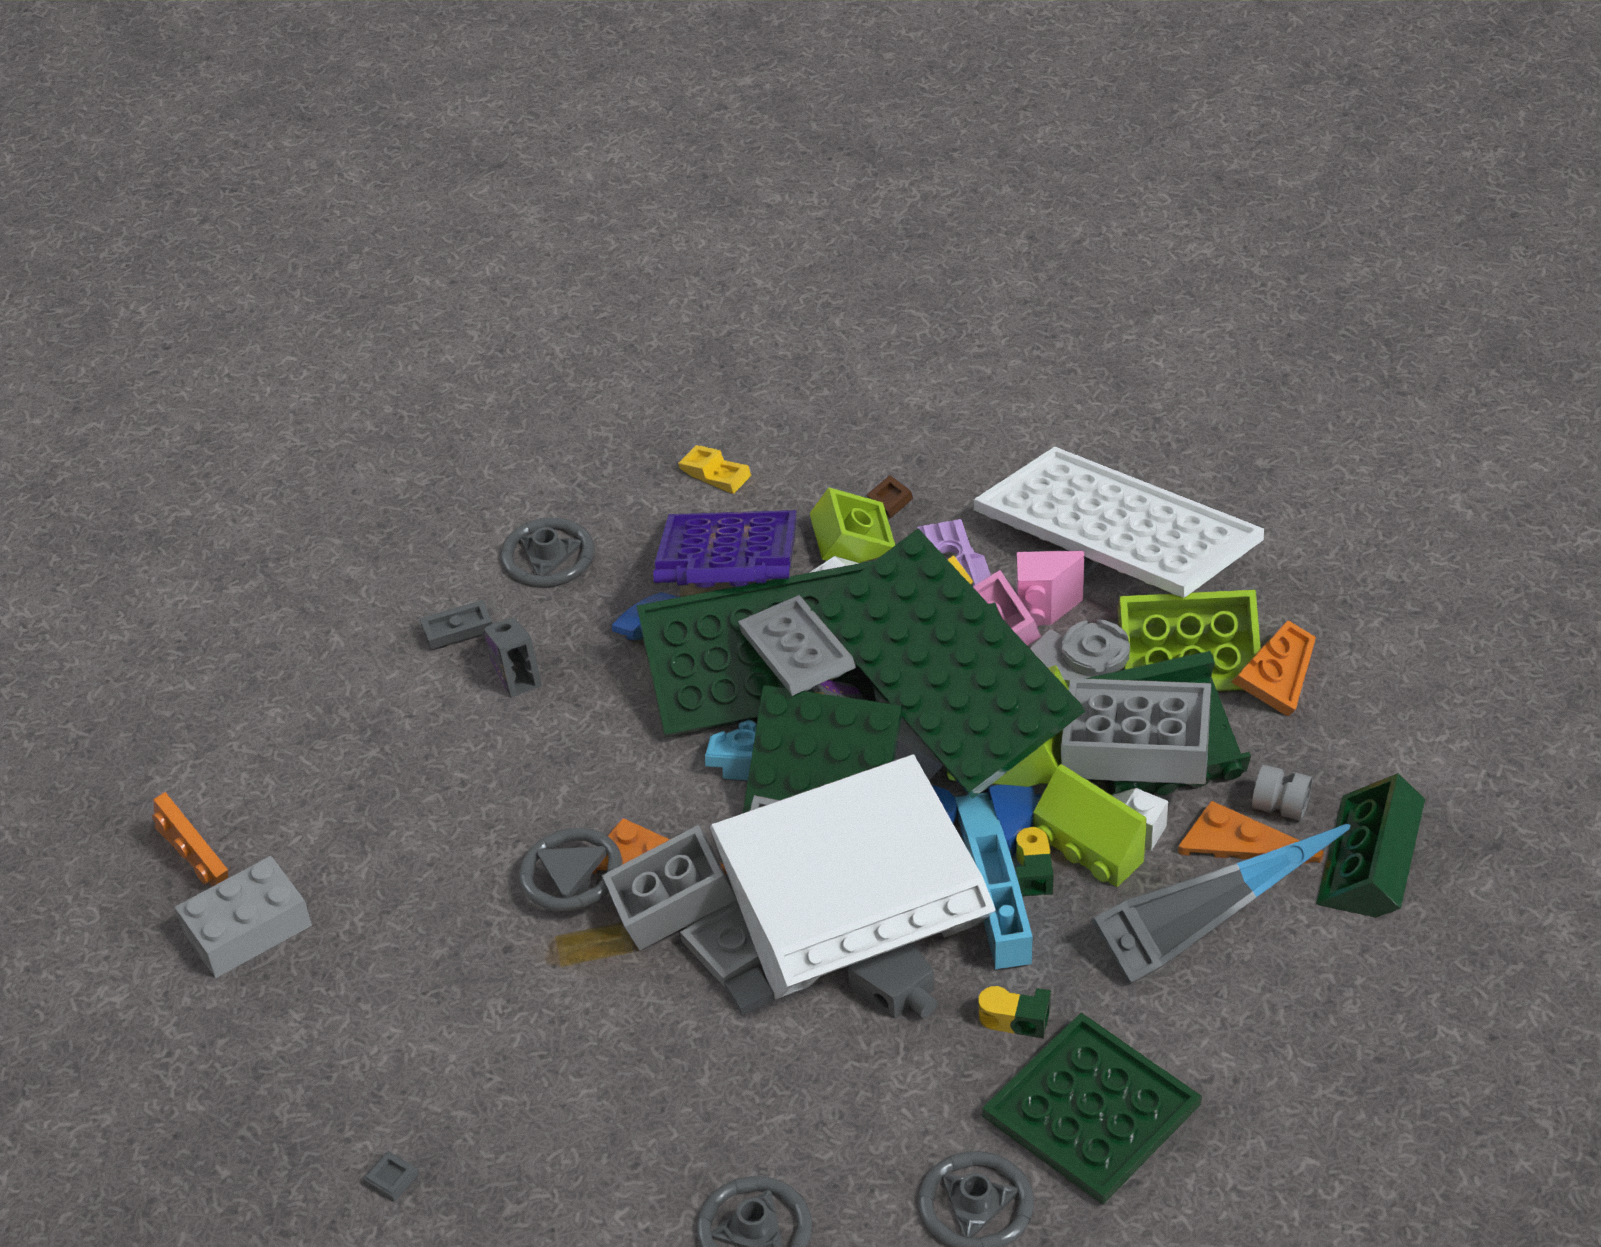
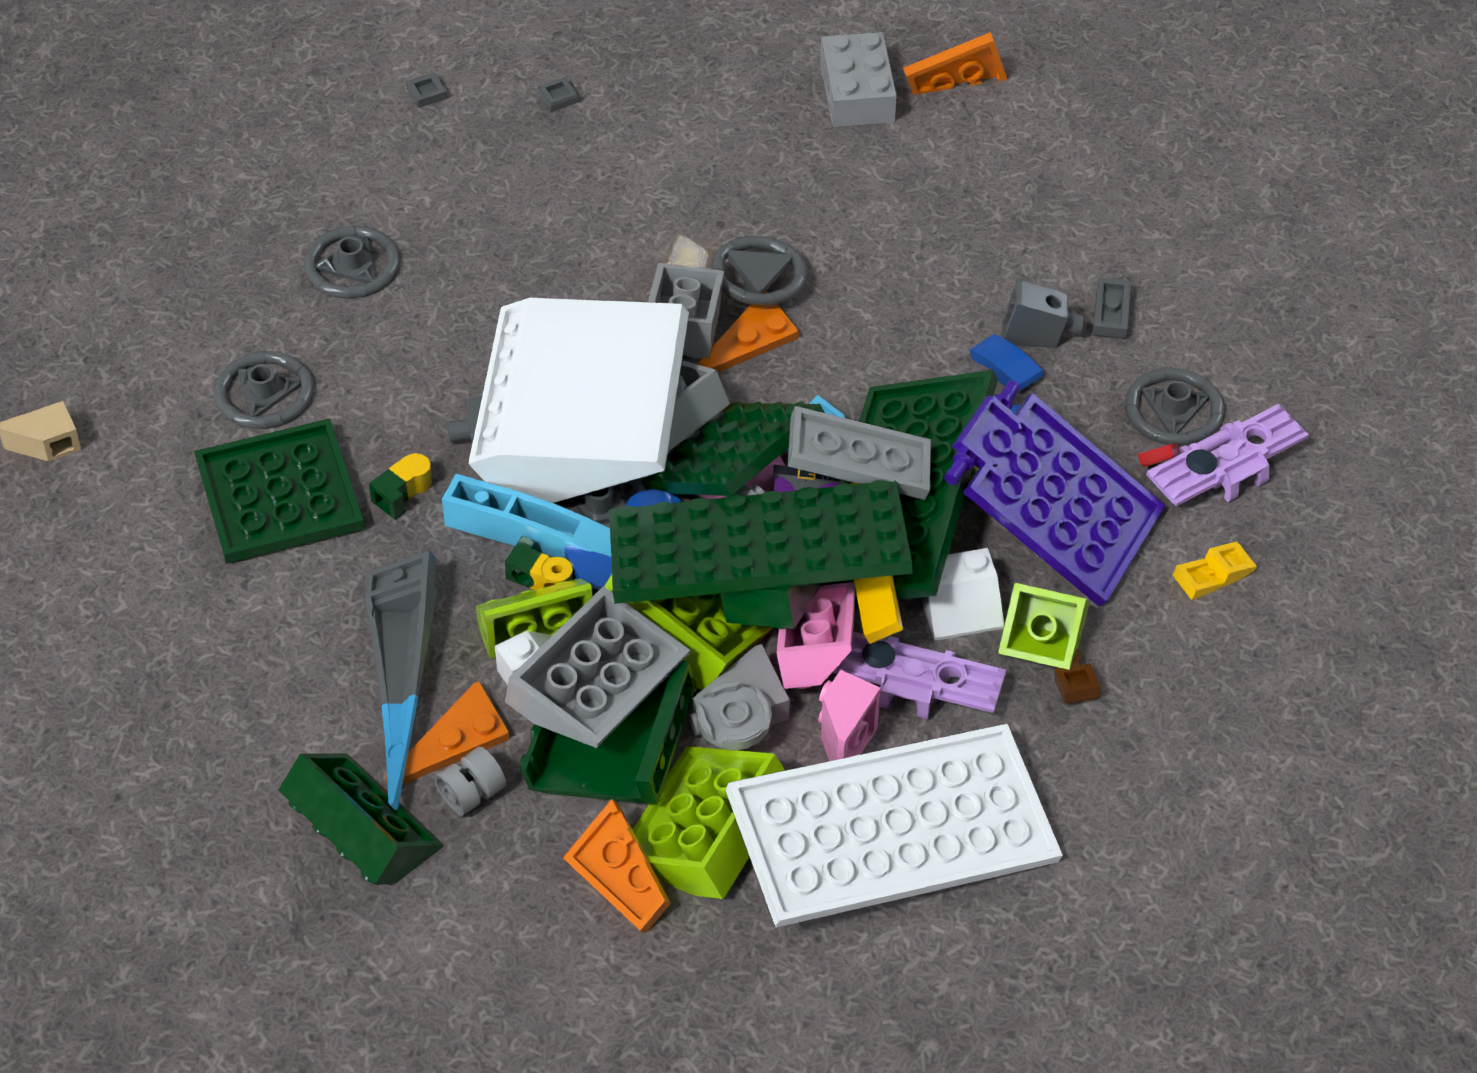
camera: 115 degrees right, 5 degrees up
none -> blue slope [969,334,1044,391]
none -> red tile [1137,442,1180,467]
none -> lavender piece [1146,404,1309,506]

